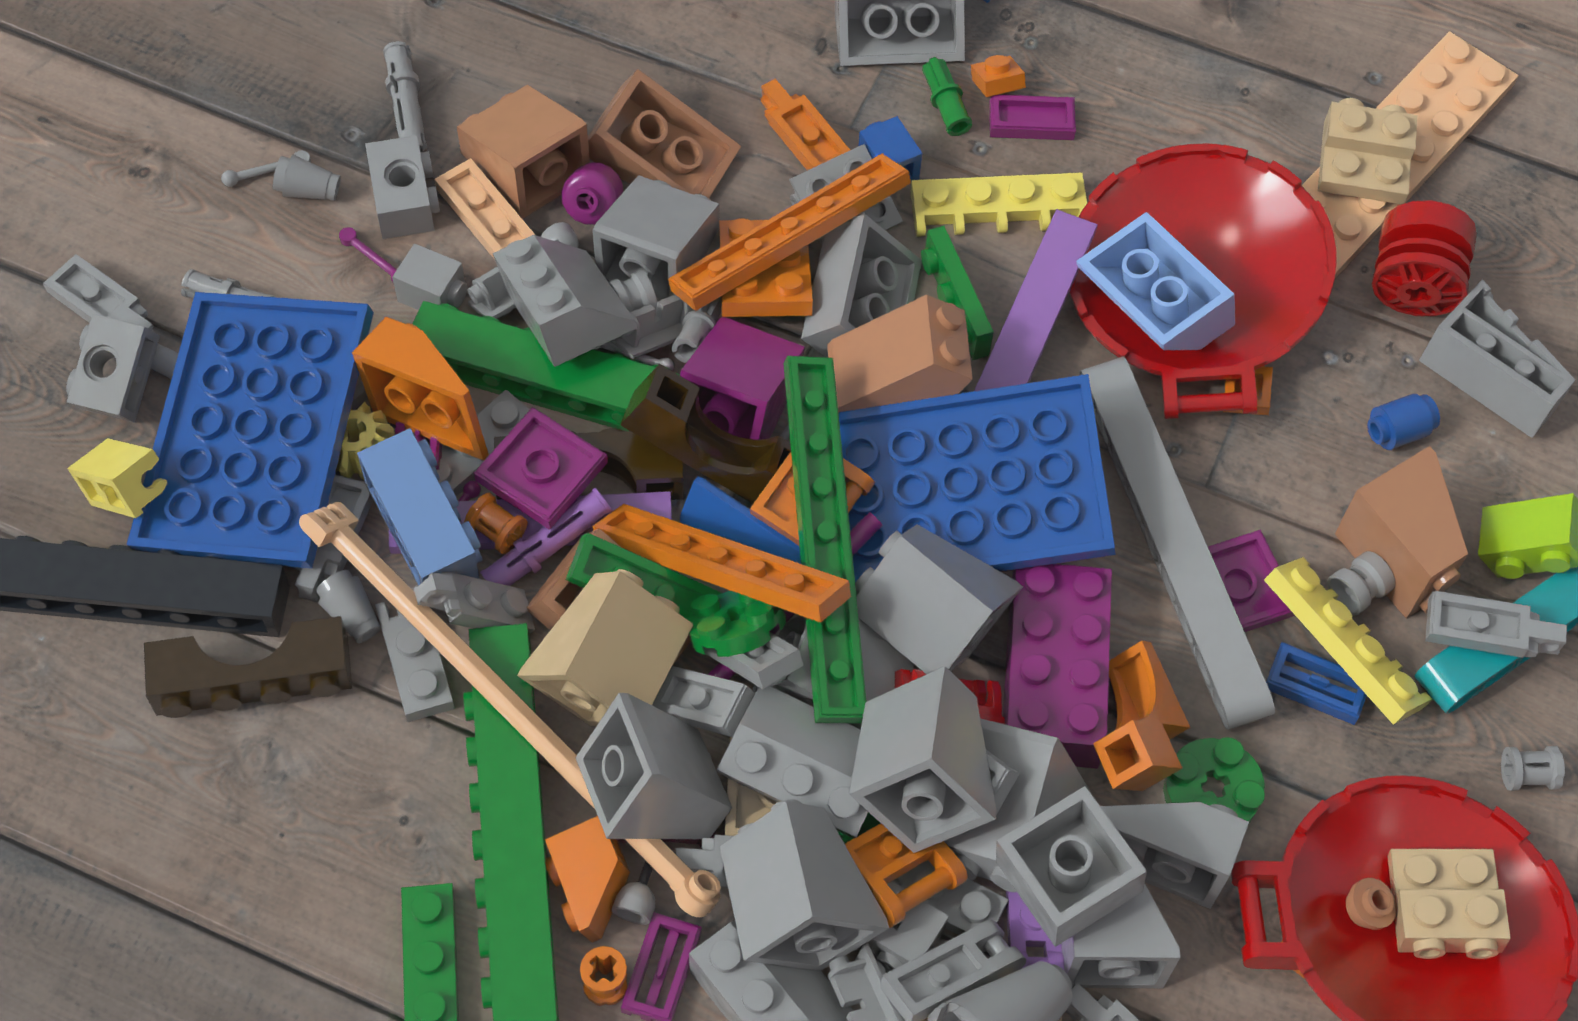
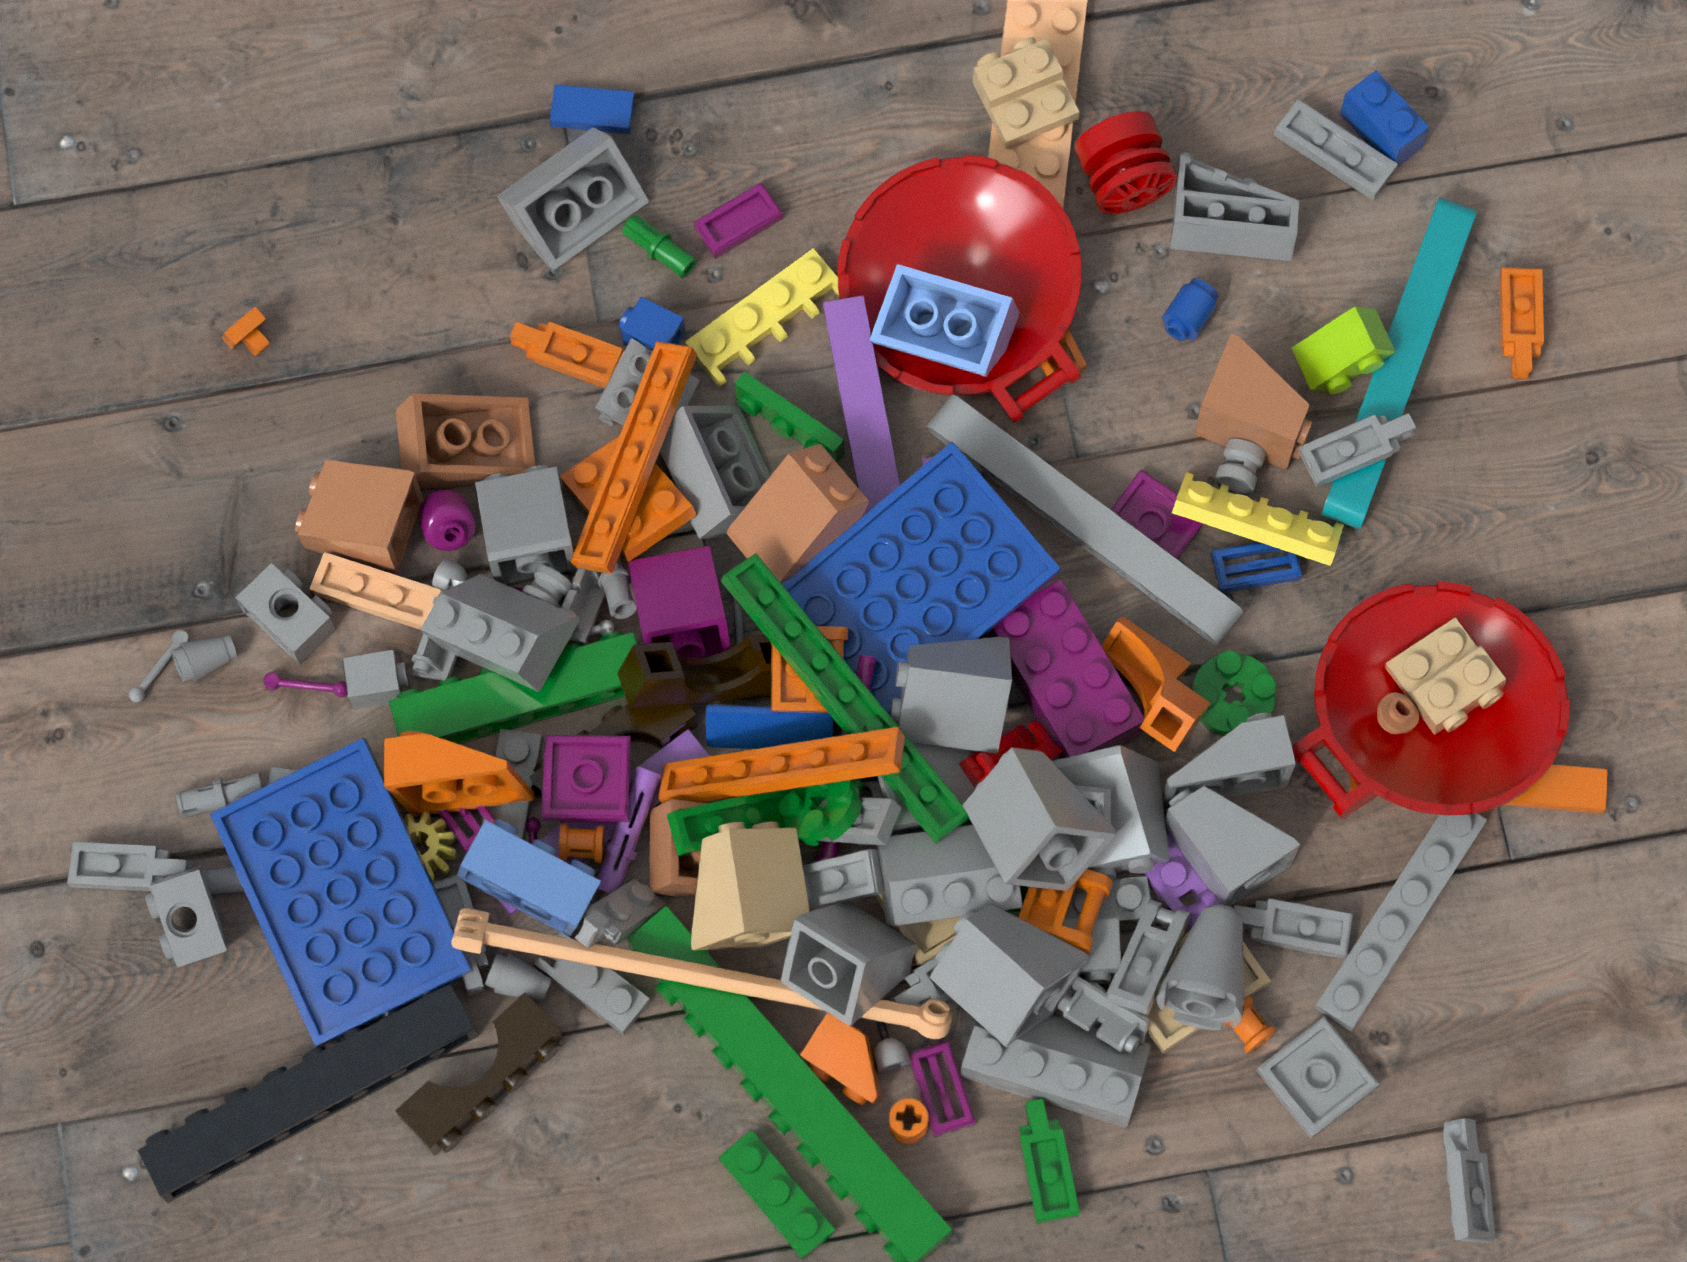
camera: 30 degrees left, 10 degrees up
light yellow hinge [67,438,167,518] -> none
light grey pin [383,41,428,153] -> none
orange plate [971,55,1026,97] -> none
light grey brick [996,786,1147,947] -> none
light grey bush [1501,746,1565,791] -> none

